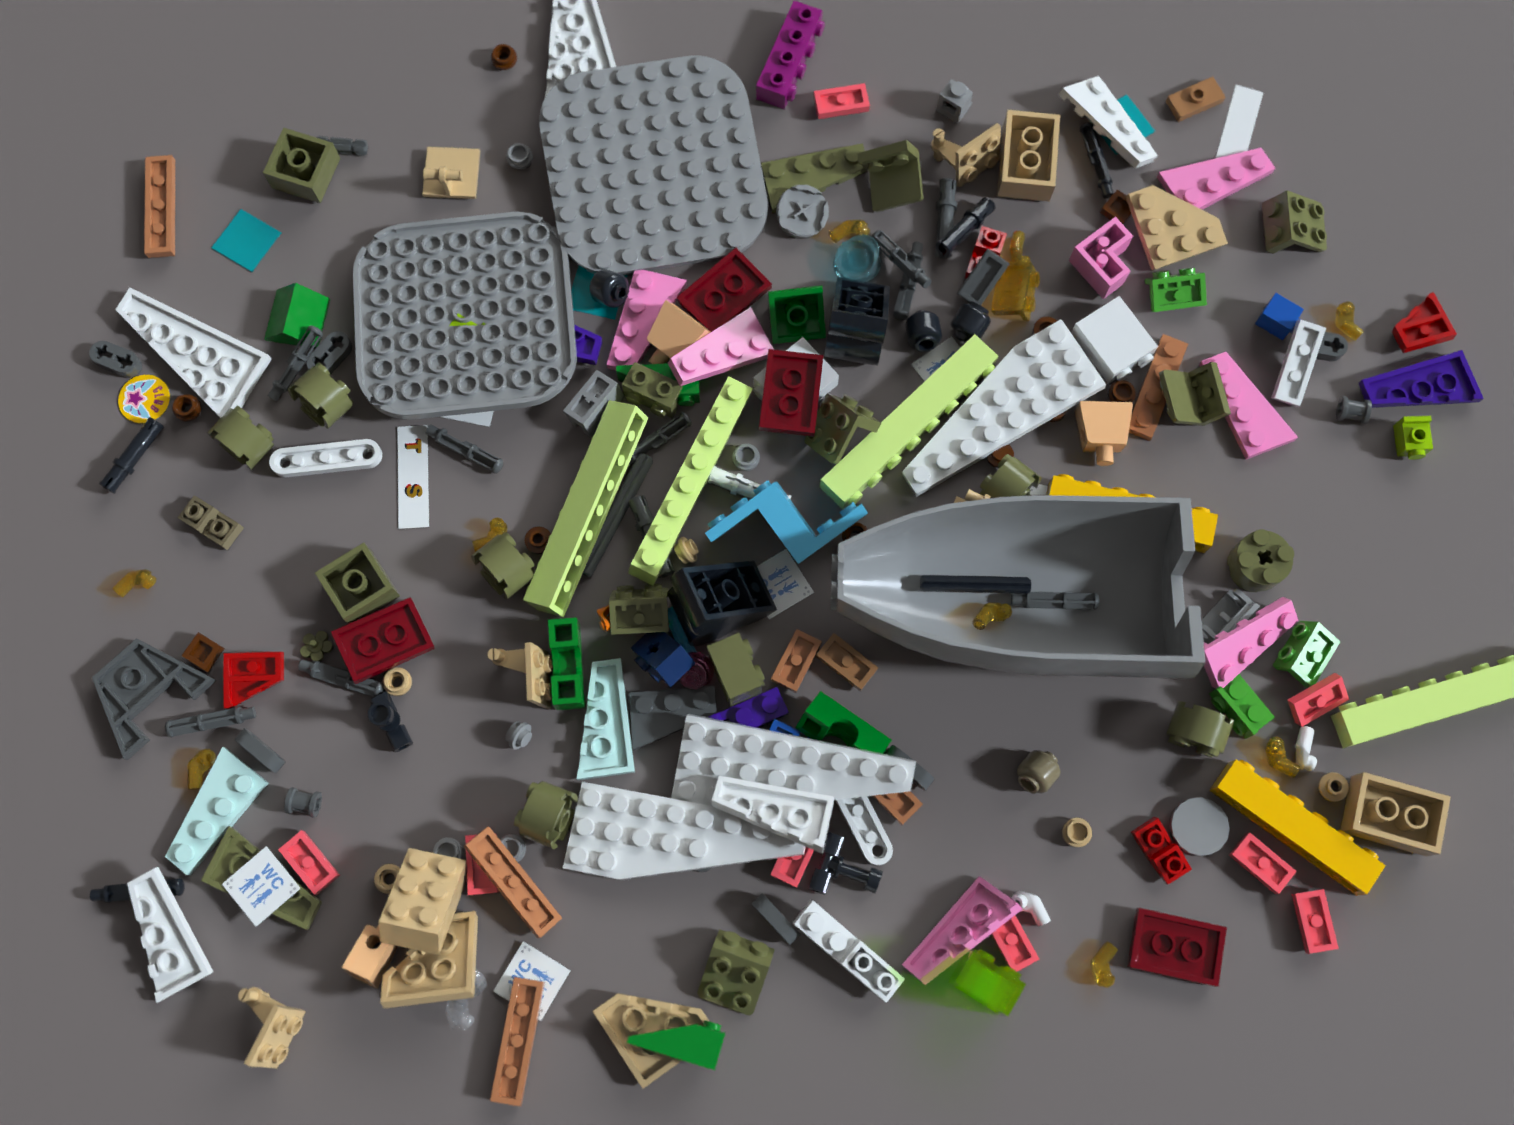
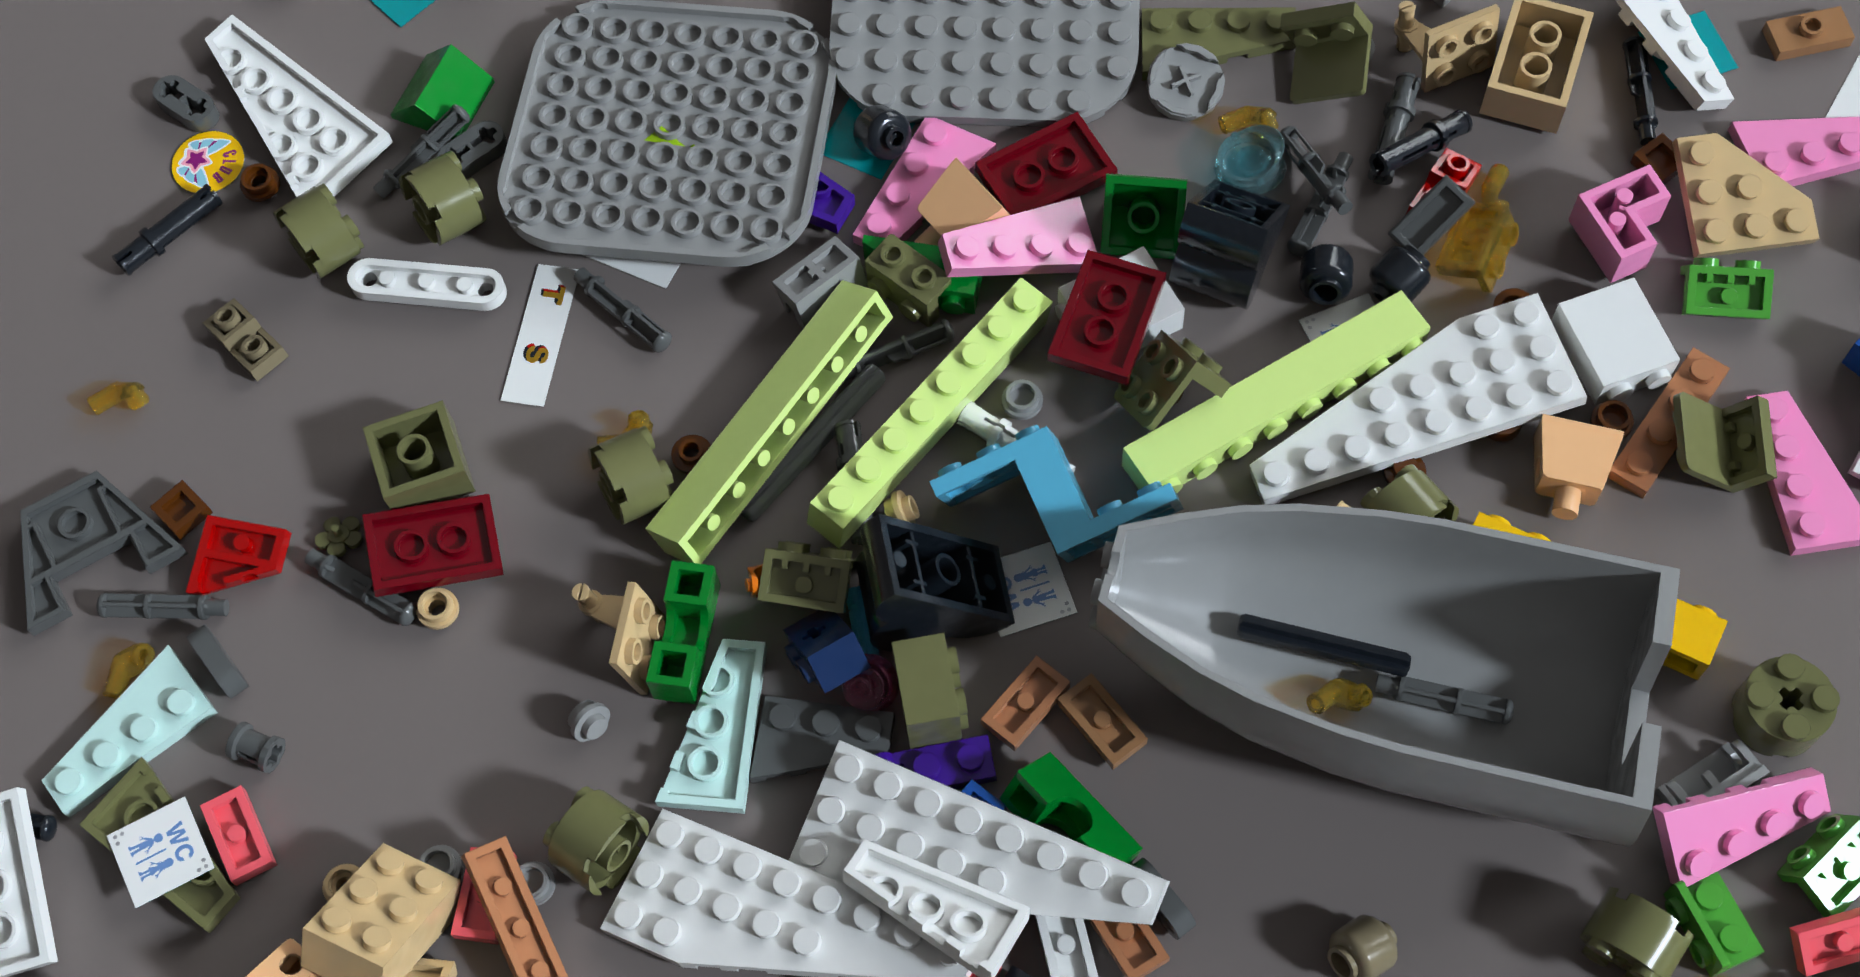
camera: 20 degrees right, 10 degrees down
black bar [368,692,413,752] -> none

